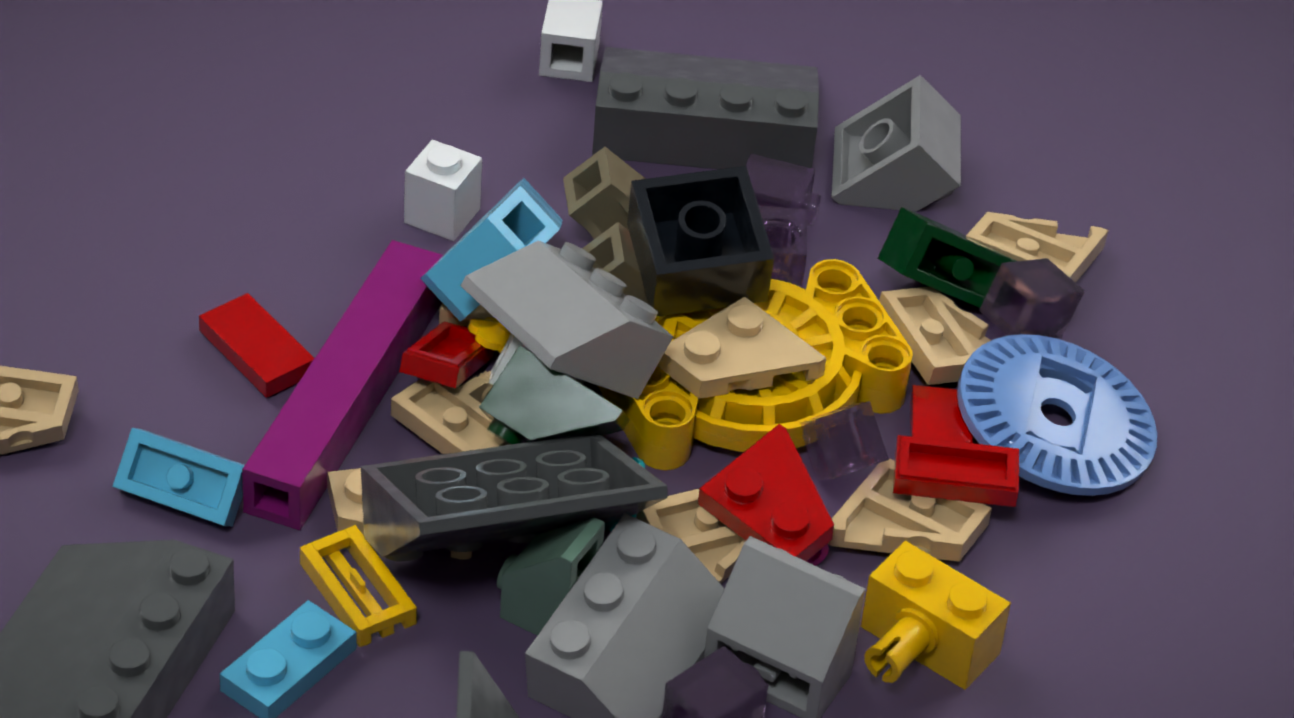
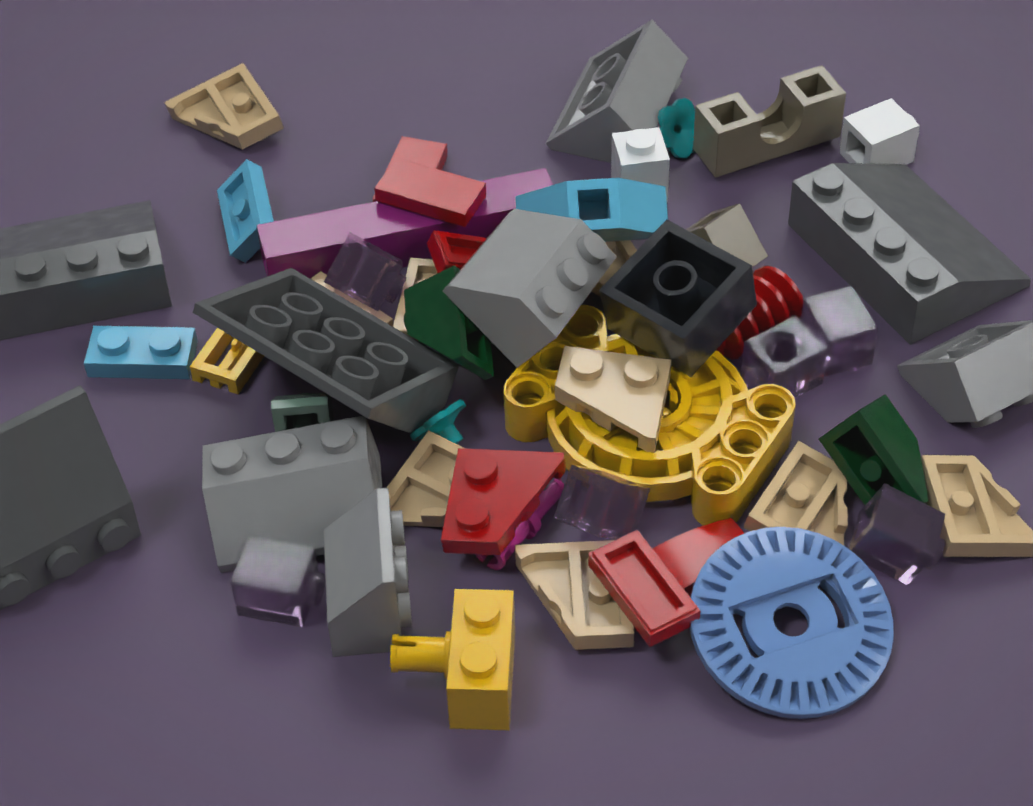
camera: 60 degrees right, 5 degrees up
none -> clear purple brick [324,231,407,311]
none -> tile [374,157,487,227]
none -> light grey slope [545,20,688,163]
none -> teal plant [658,98,695,159]
none -> dark tan arch [693,65,846,178]

